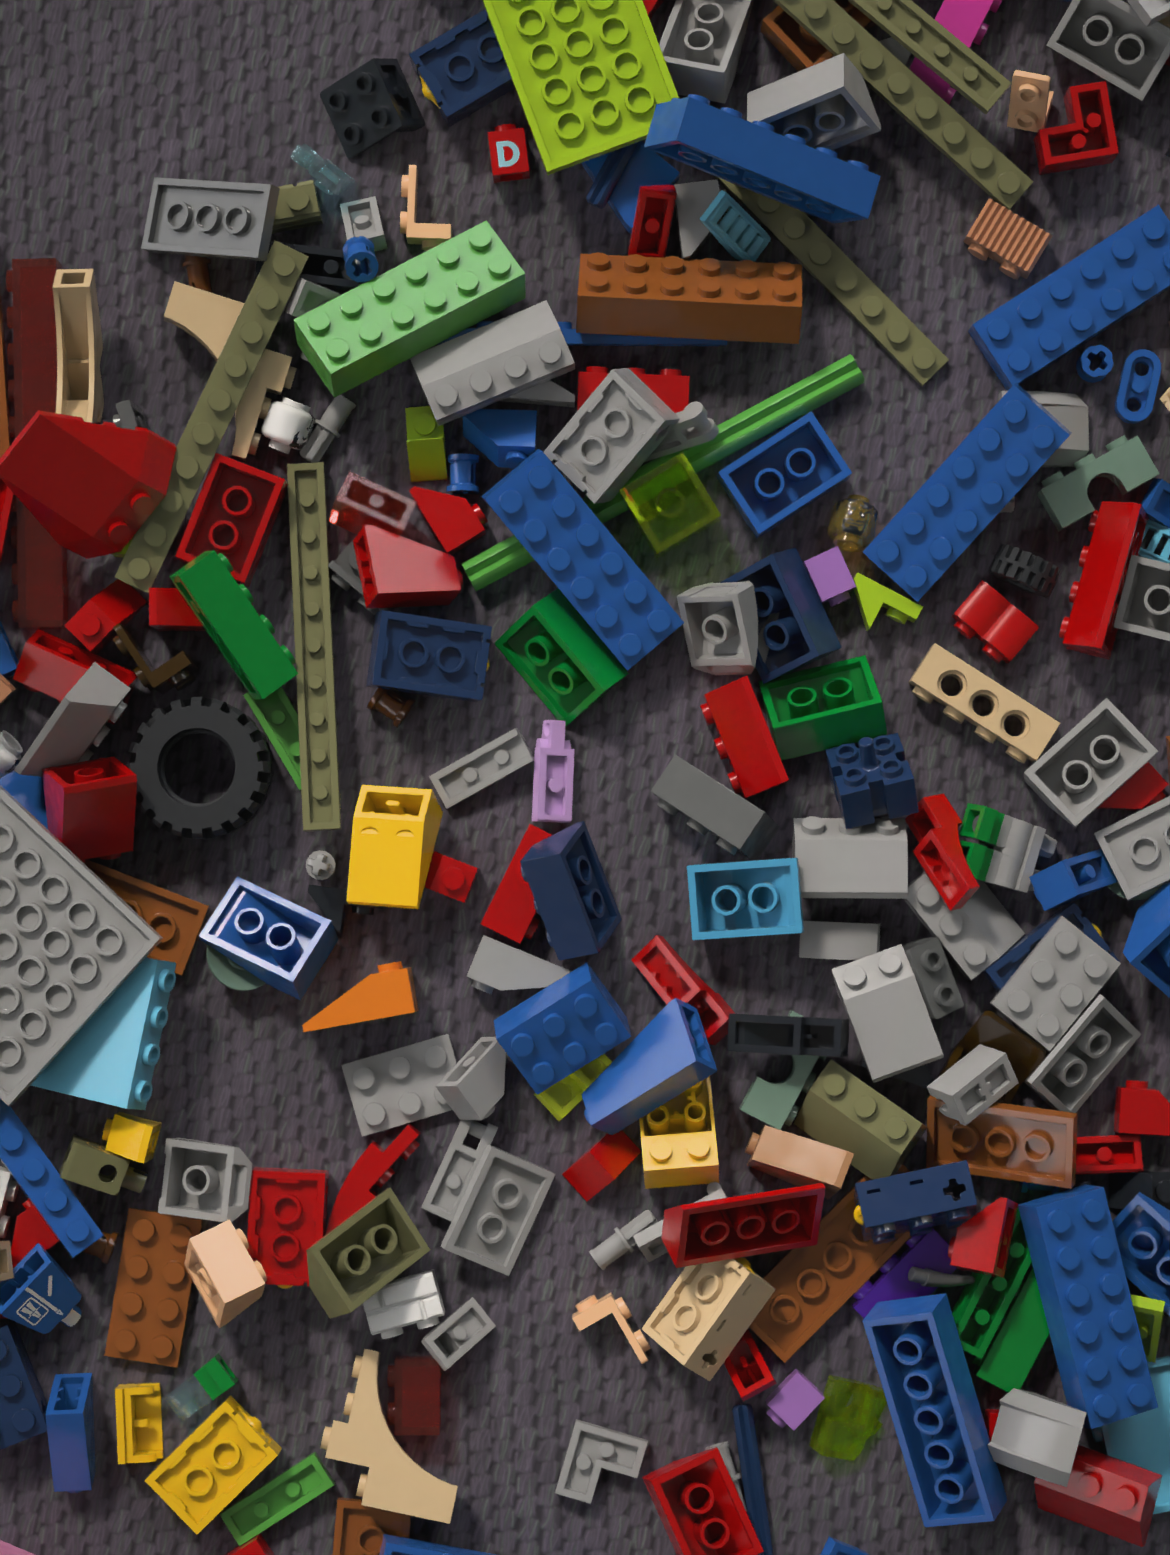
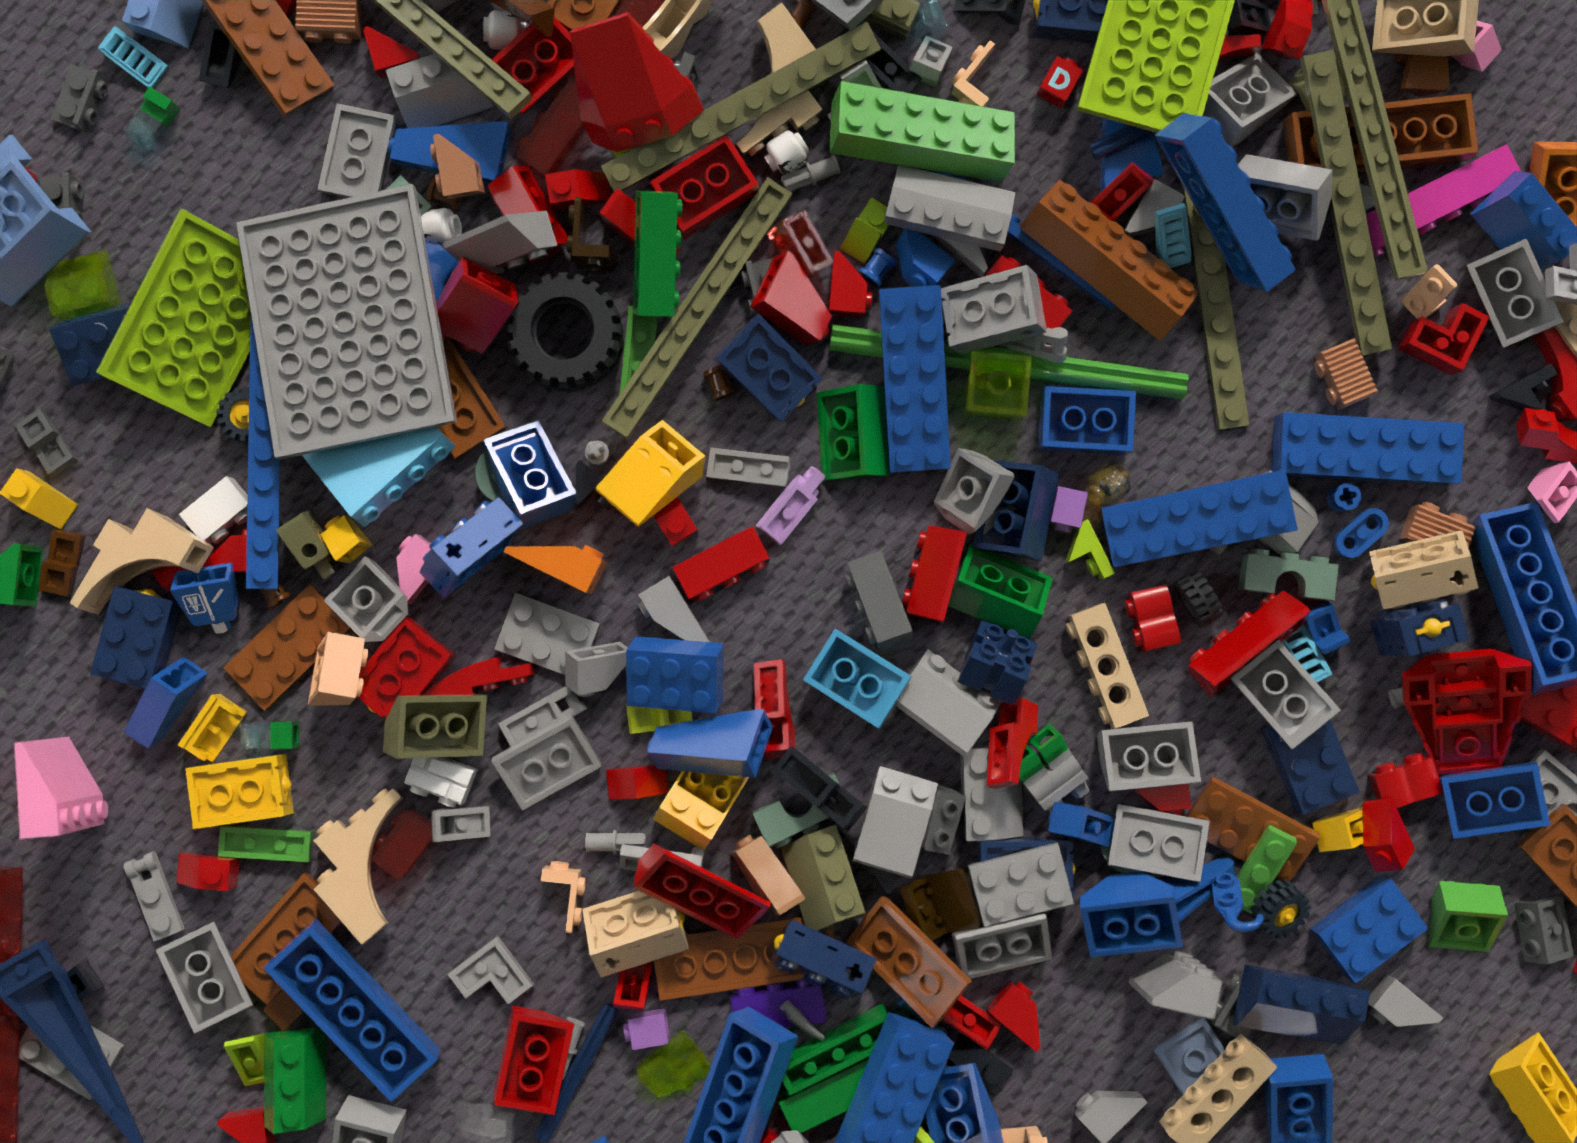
camera: 30 degrees right, 0 degrees up
blue bush [342,236,379,282] -> none
dark blue slope [520,821,622,960] -> none
light grey slope [799,920,880,960] -> none
light grey hinge [927,1044,1019,1126] -> none
red slope [948,1197,1018,1278] -> none
none -> bright pink slope [396,534,431,604]
none -> piece [419,497,524,598]

